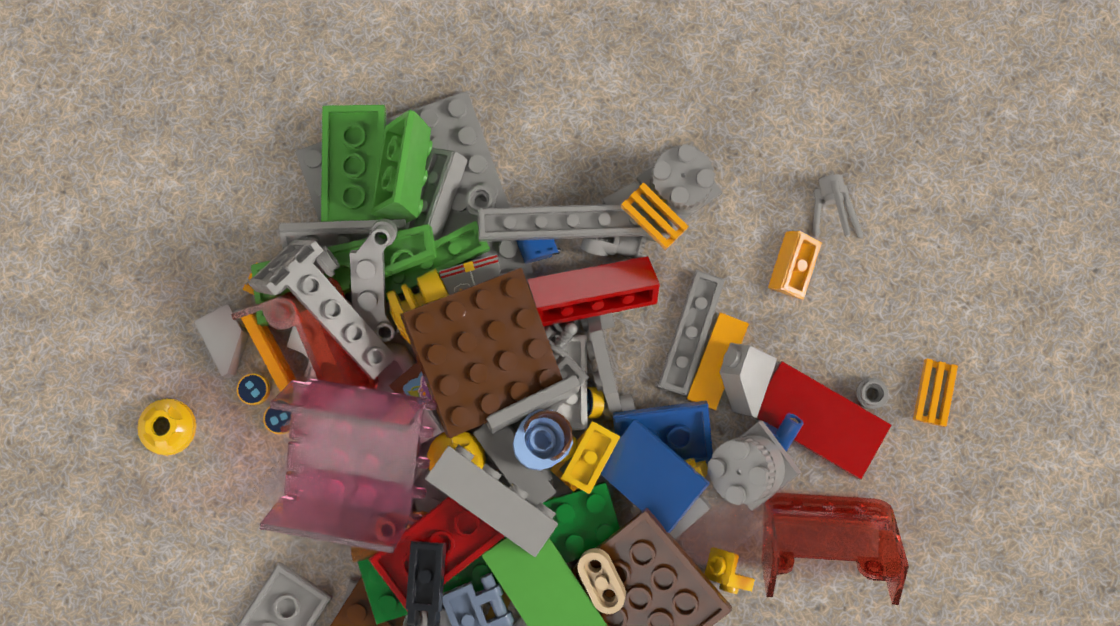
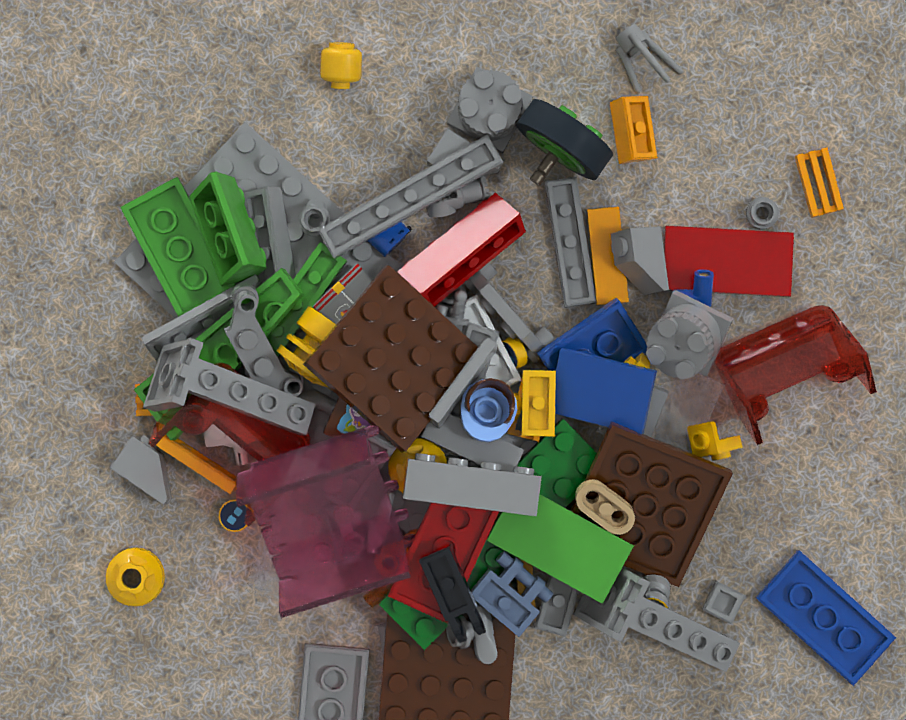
camera: 25 degrees left, 5 degrees up
dark blue tile [237,374,270,405] -> none
light grey plate [313,246,340,277] -> none
light orange tile [620,182,689,251] -> none
none -> yellow head [320,42,362,89]
none -> black wheel [516,99,613,186]

